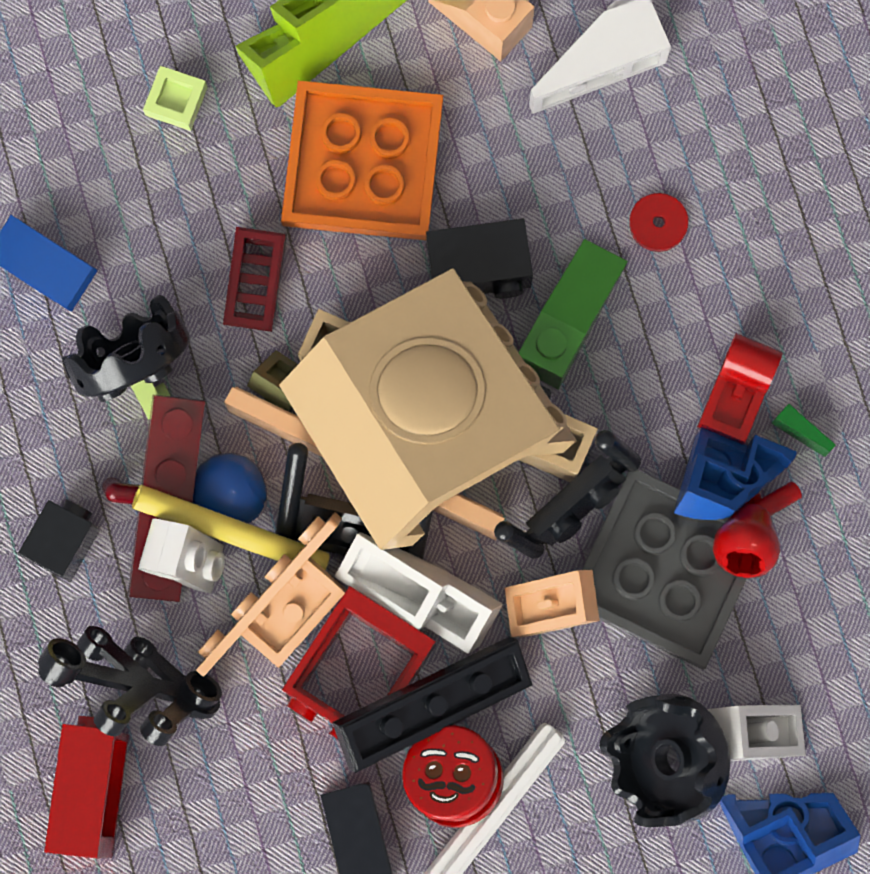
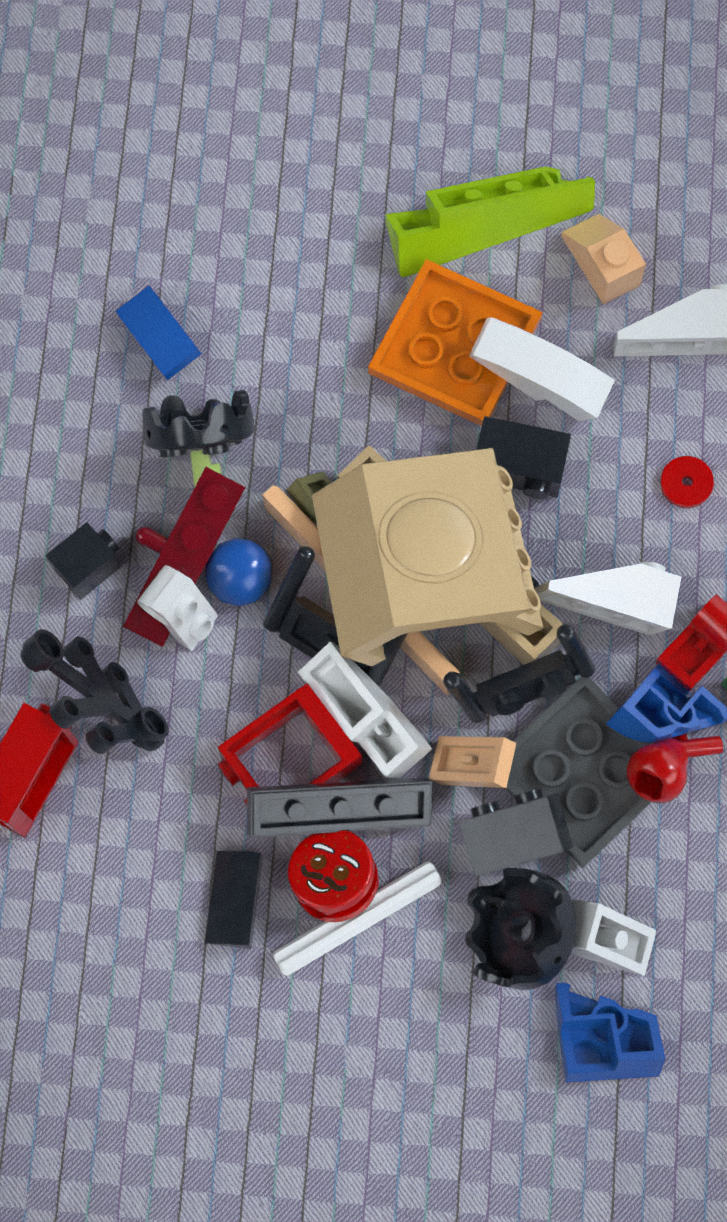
camera: 25 degrees right, 5 degrees down
light yellow piece [132,484,330,570] -> none
yellowish green plate [143,66,208,131] -> none
light nougat bracket [196,512,347,677] -> none
dark red slope [223,227,287,332] -> none
bright green slope [519,239,628,390] -> none
none -> brick [459,788,573,877]
none -> white slope [469,317,615,421]
none -> white slope [534,561,681,636]

